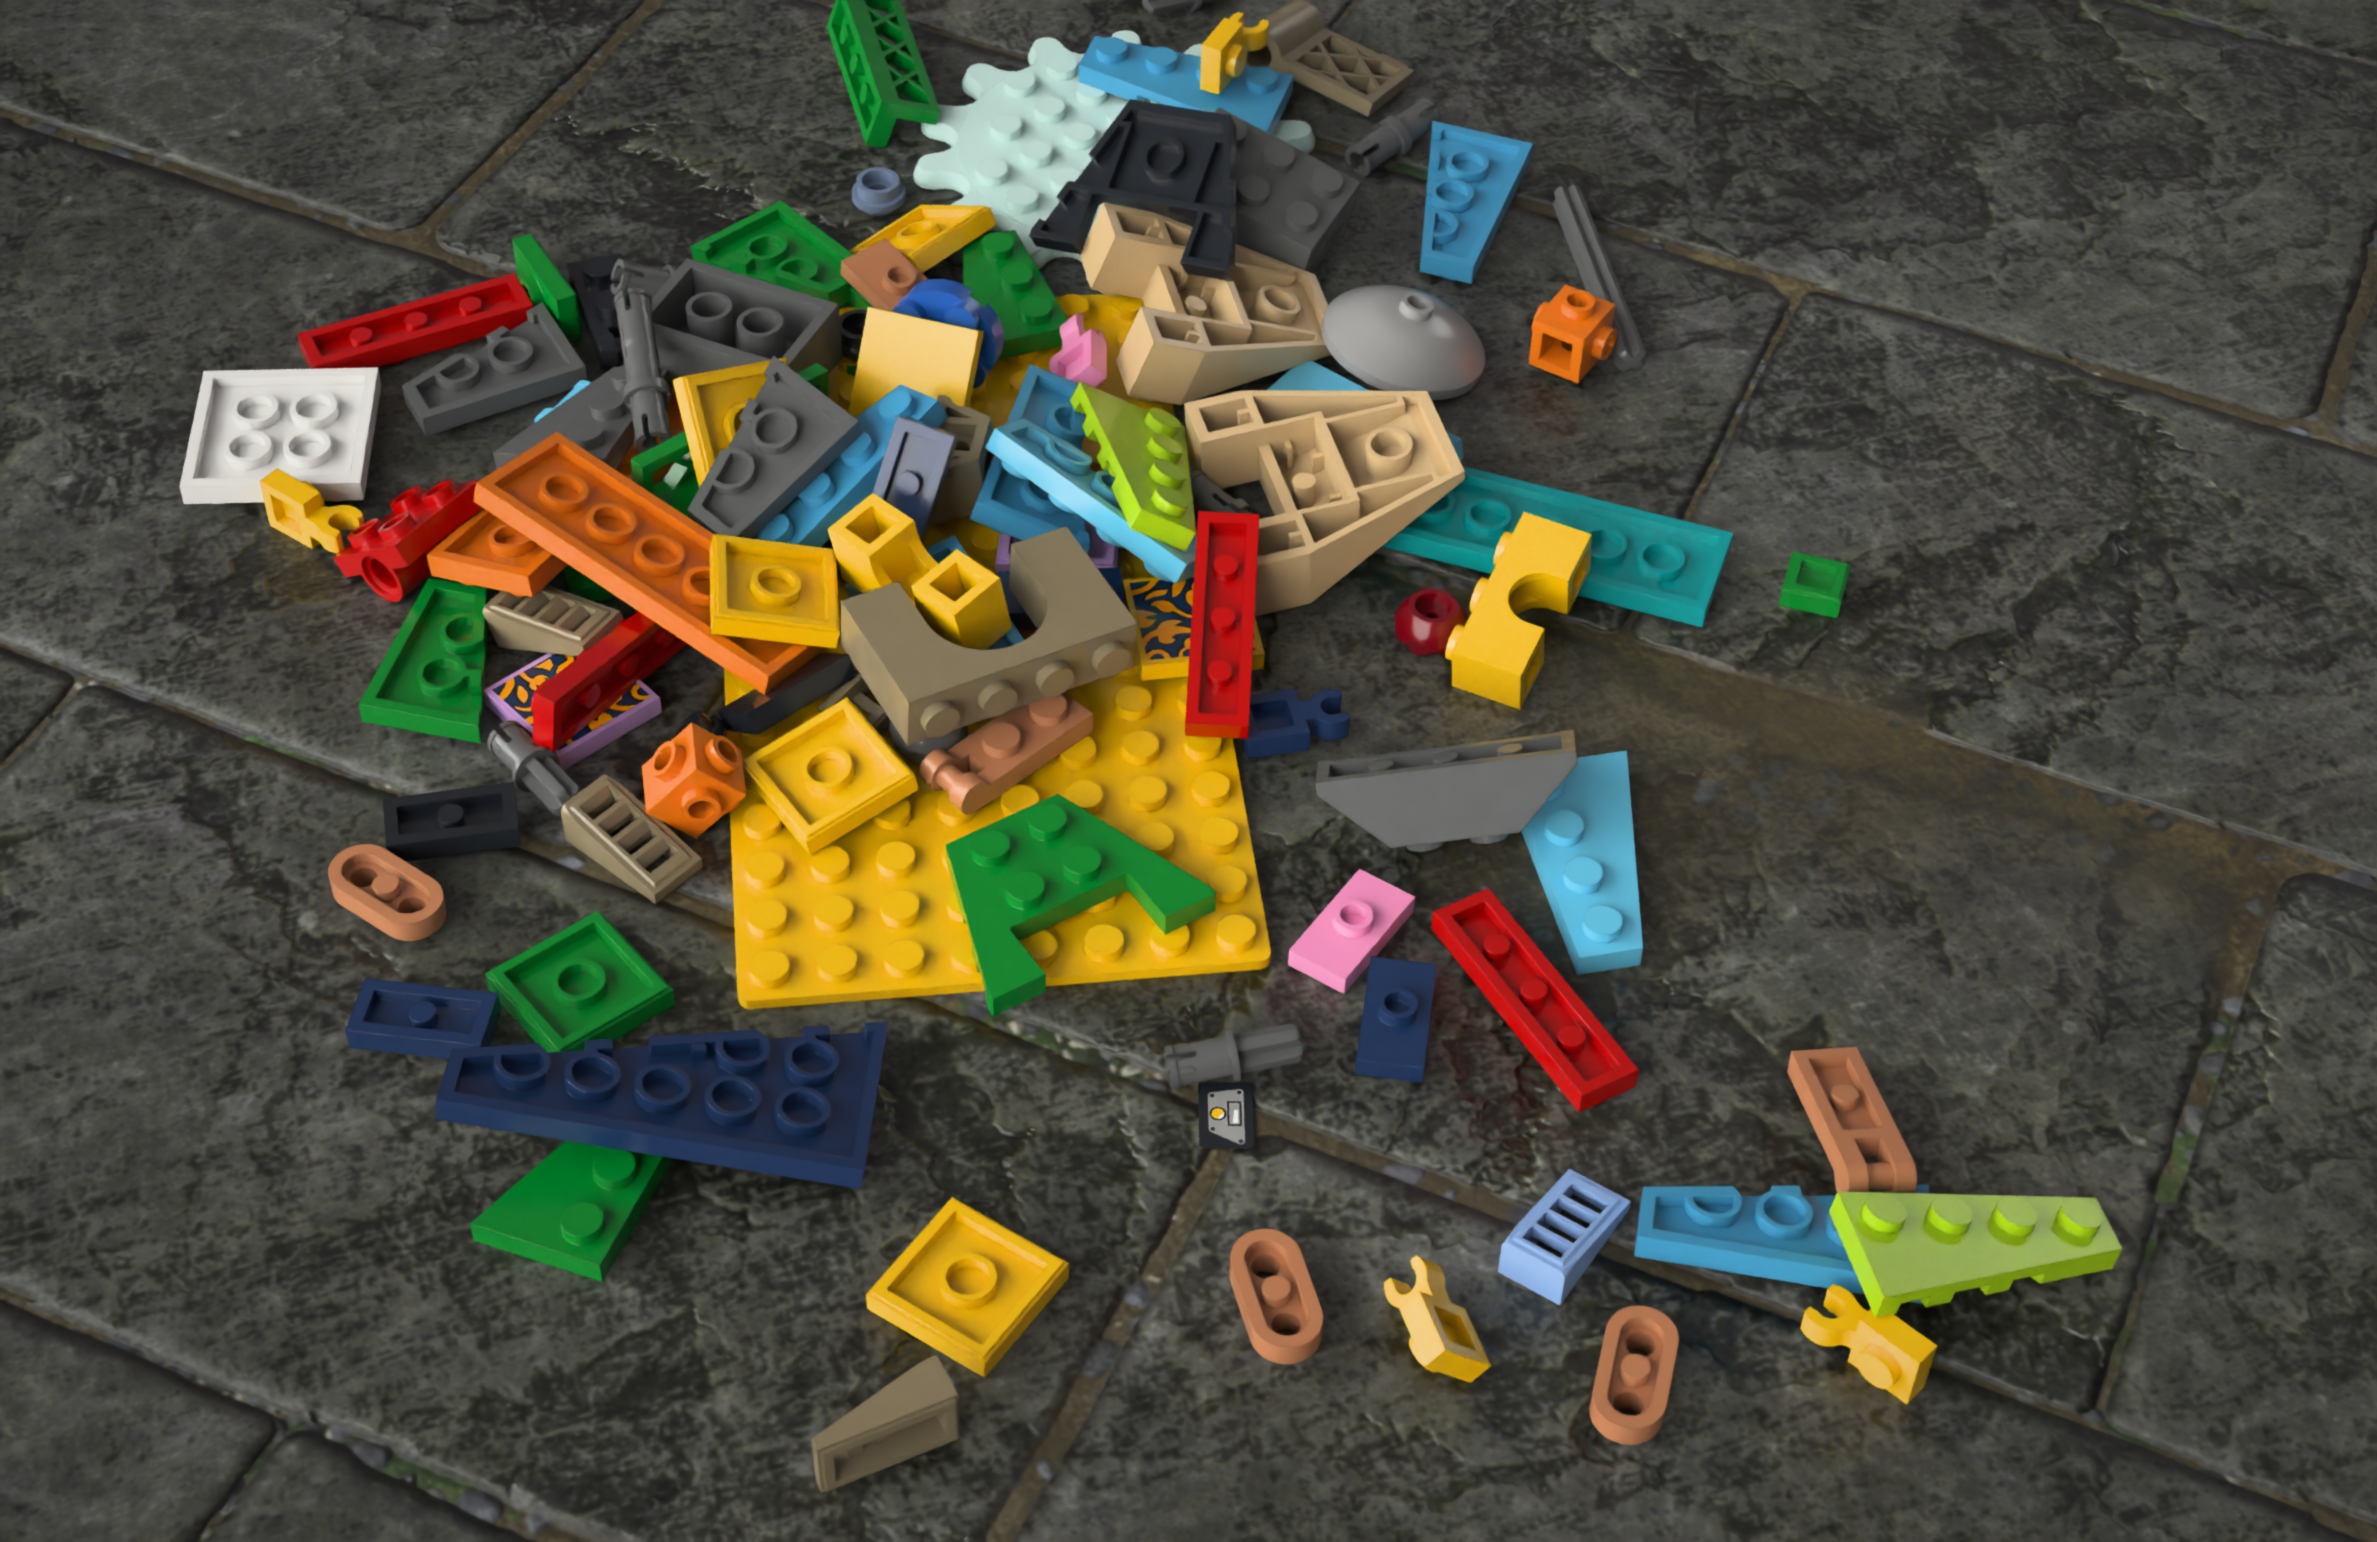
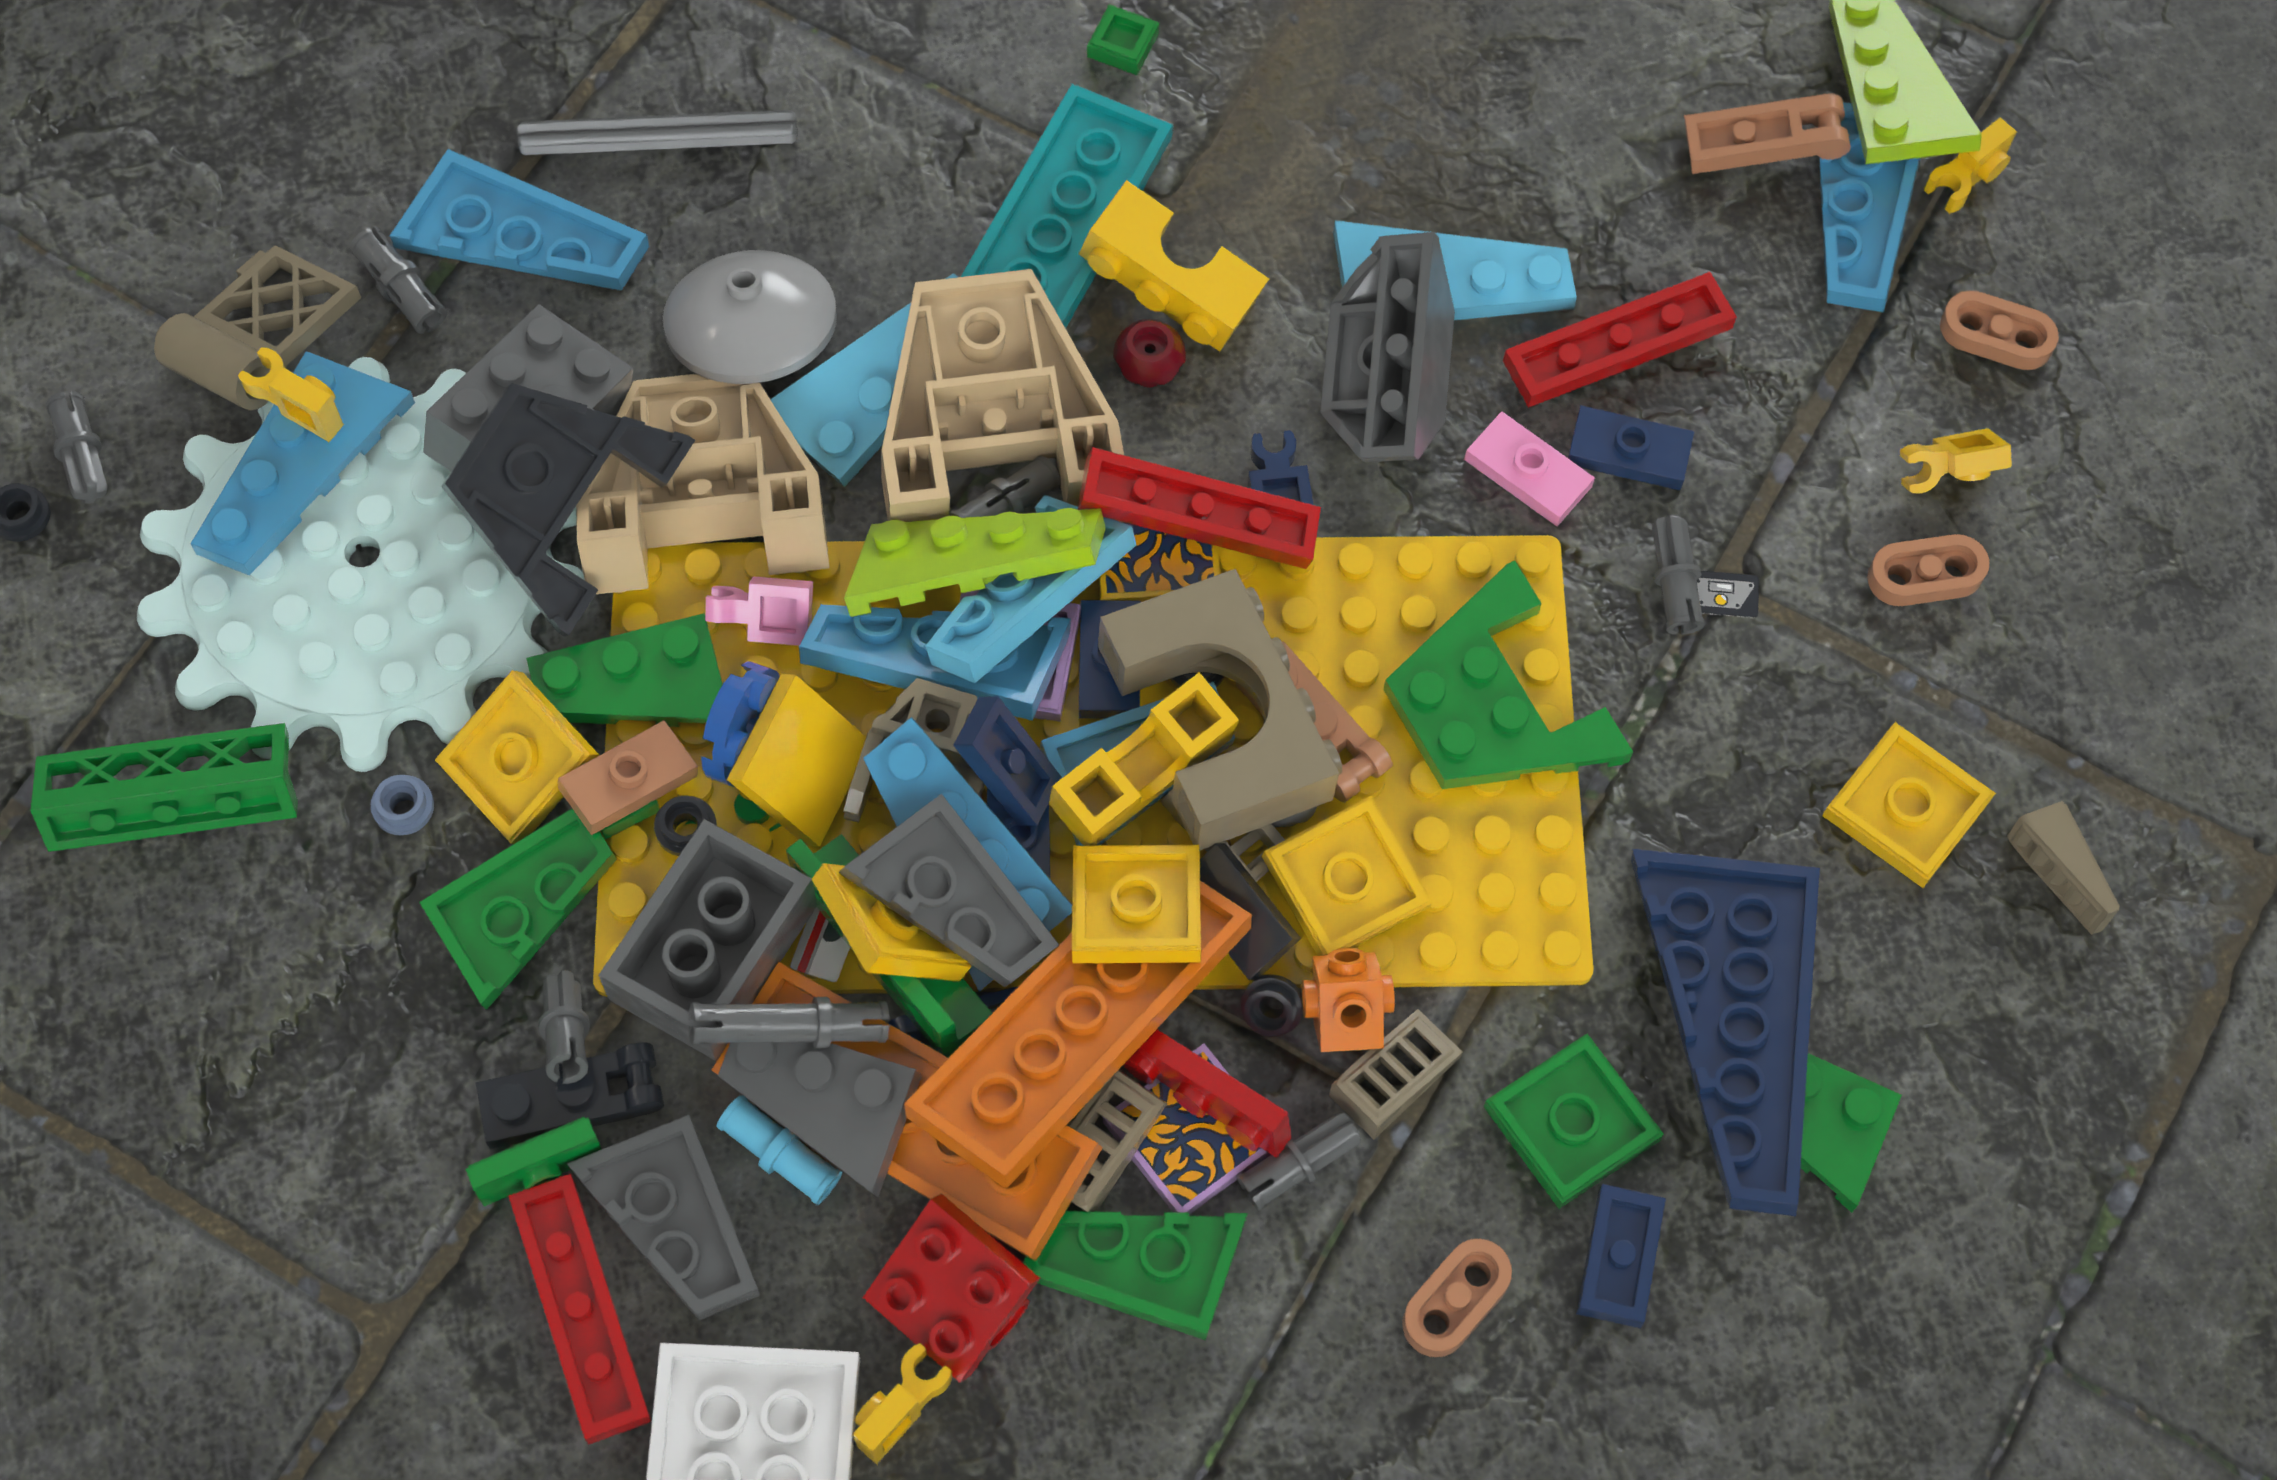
camera: 85 degrees left, 20 degrees up
black plate [383,782,522,861] -> none
light blue slope [1498,1169,1631,1306] -> none
orange brick [1528,284,1617,384] -> none

